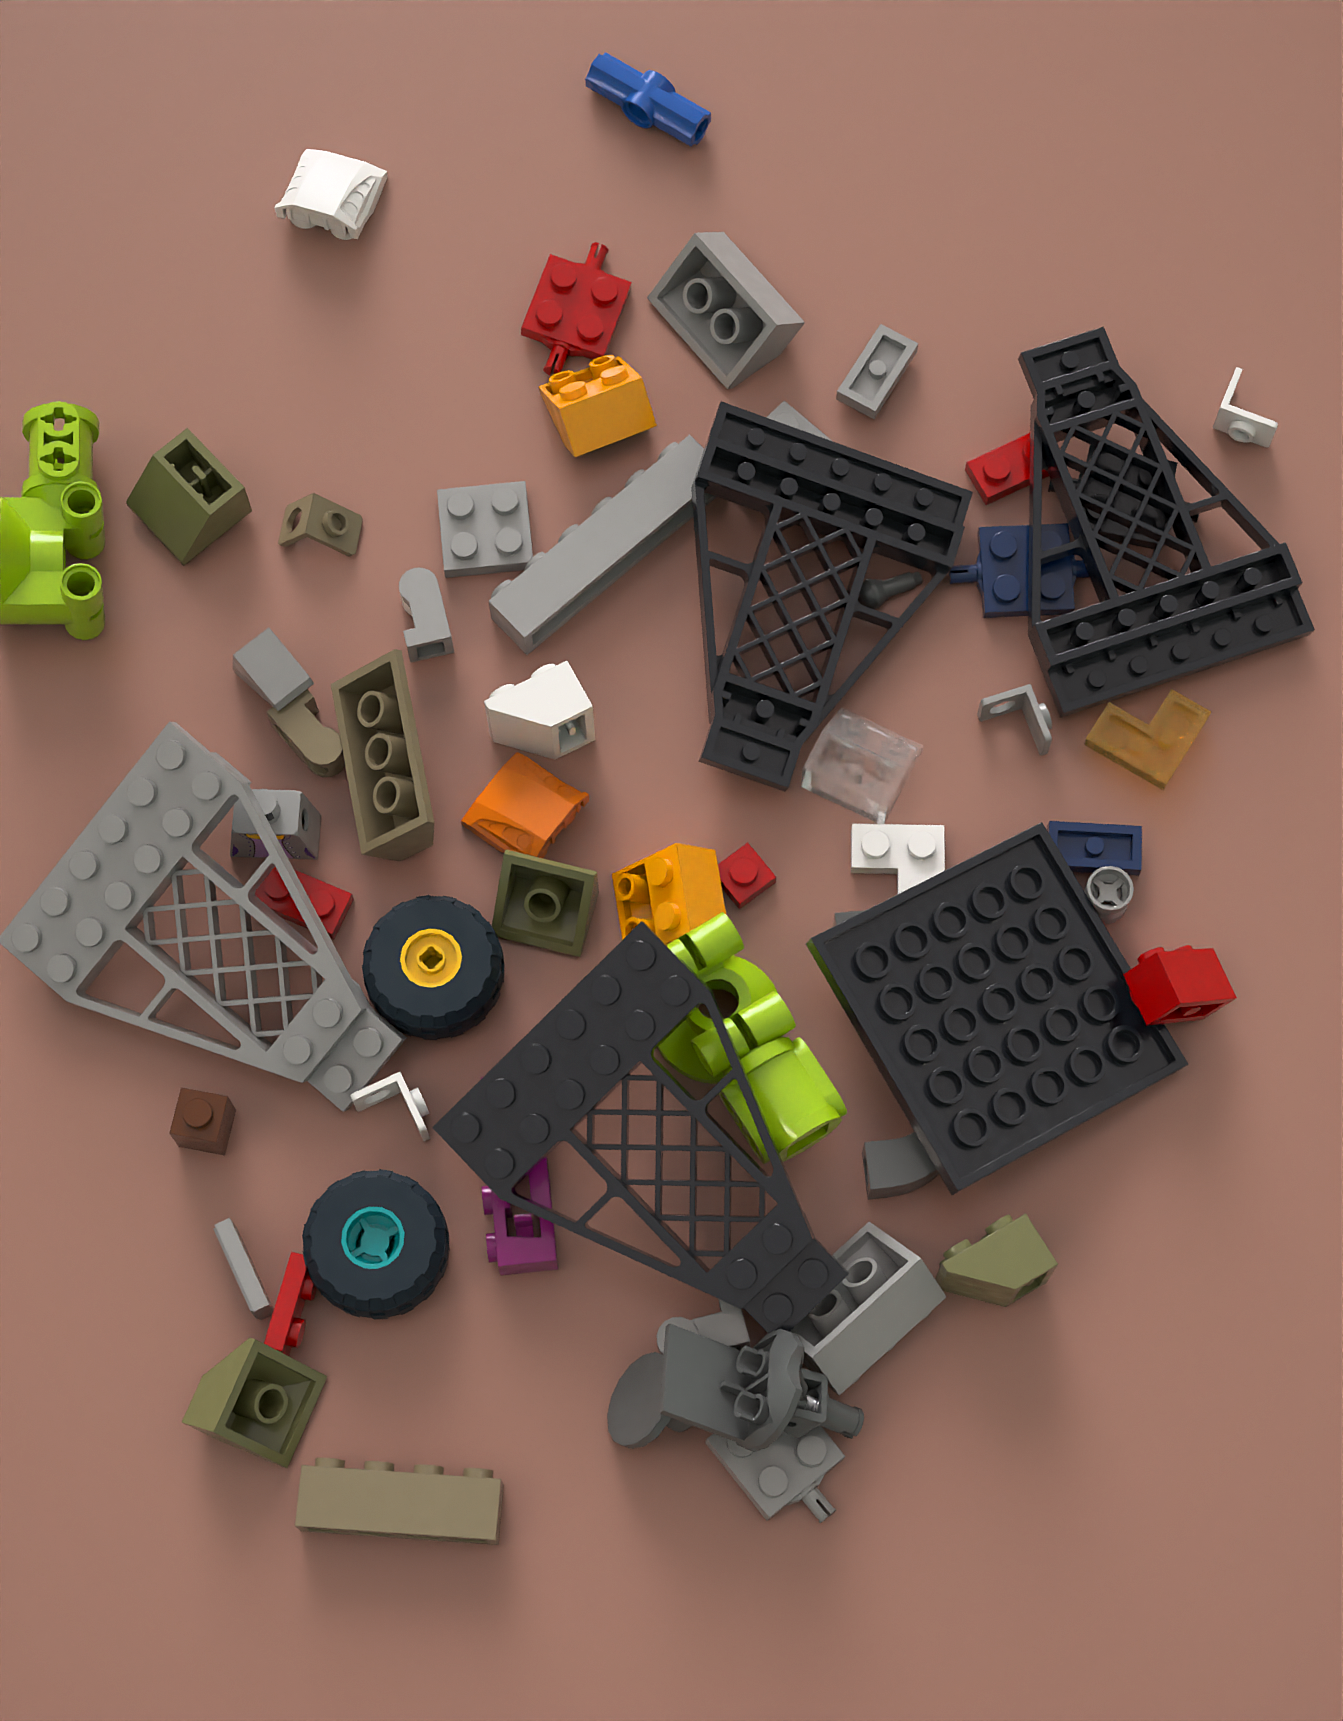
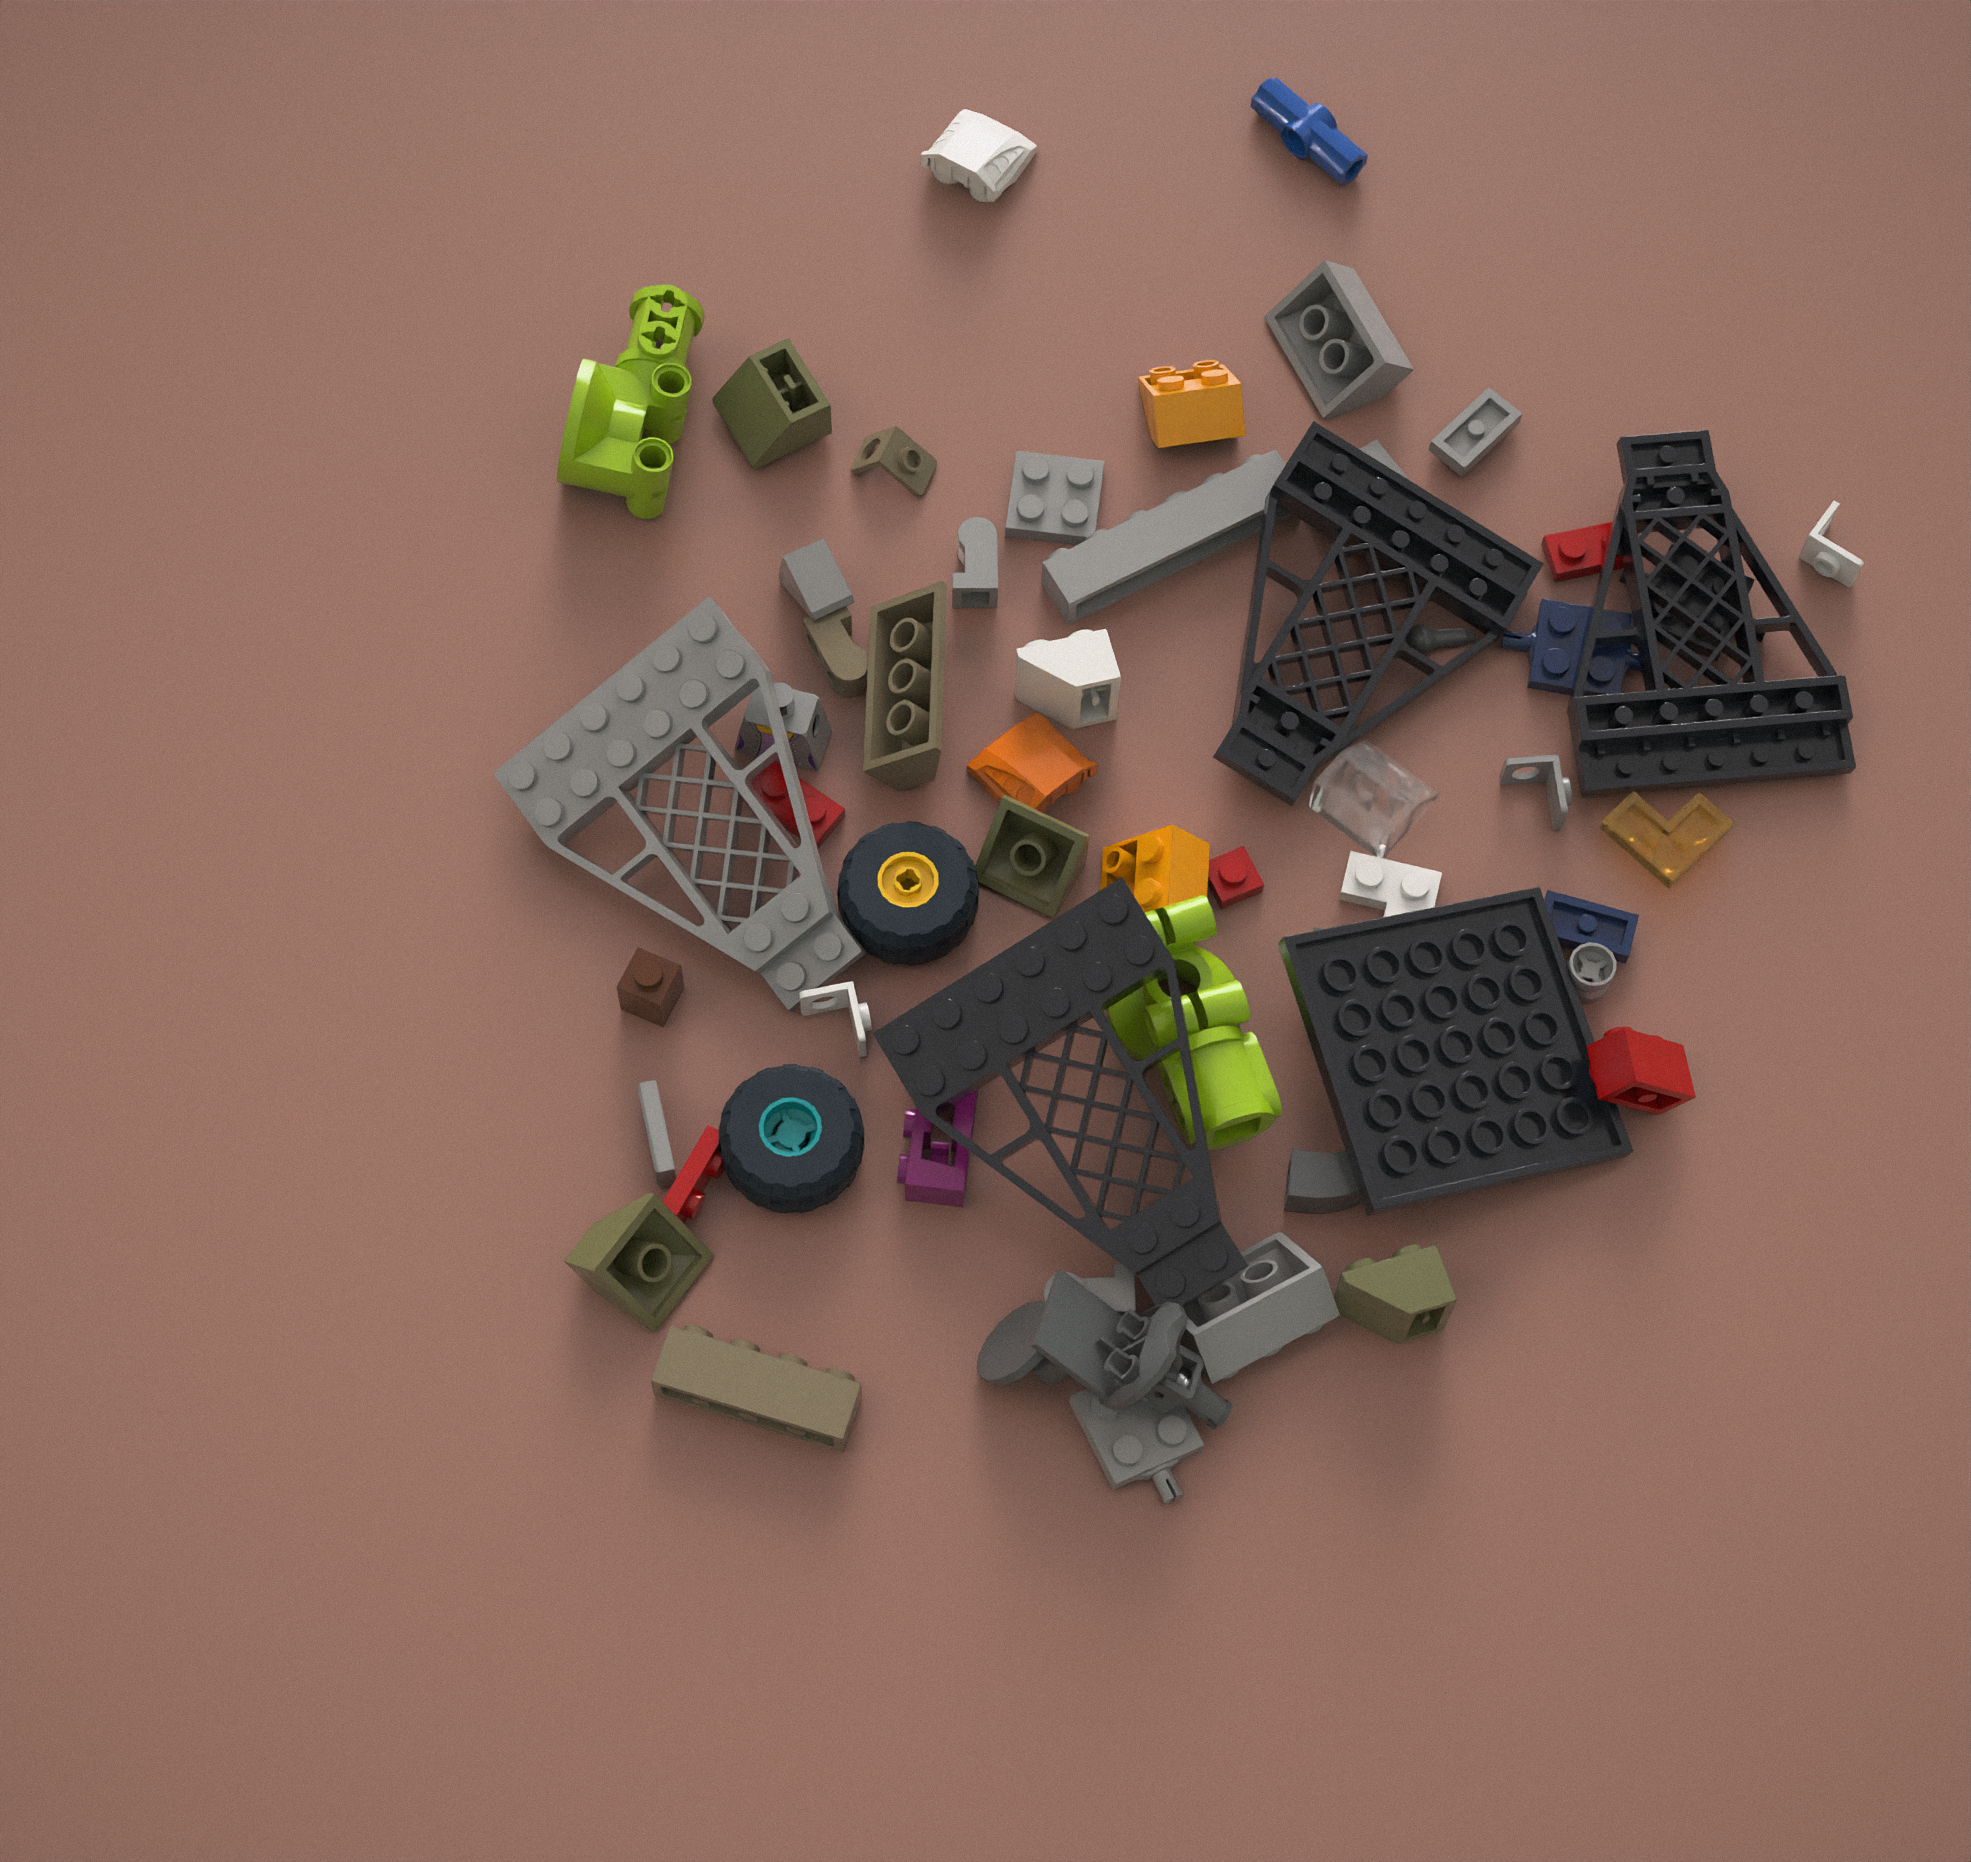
camera: 10 degrees right, 5 degrees down
red plate [521,242,632,375] -> none

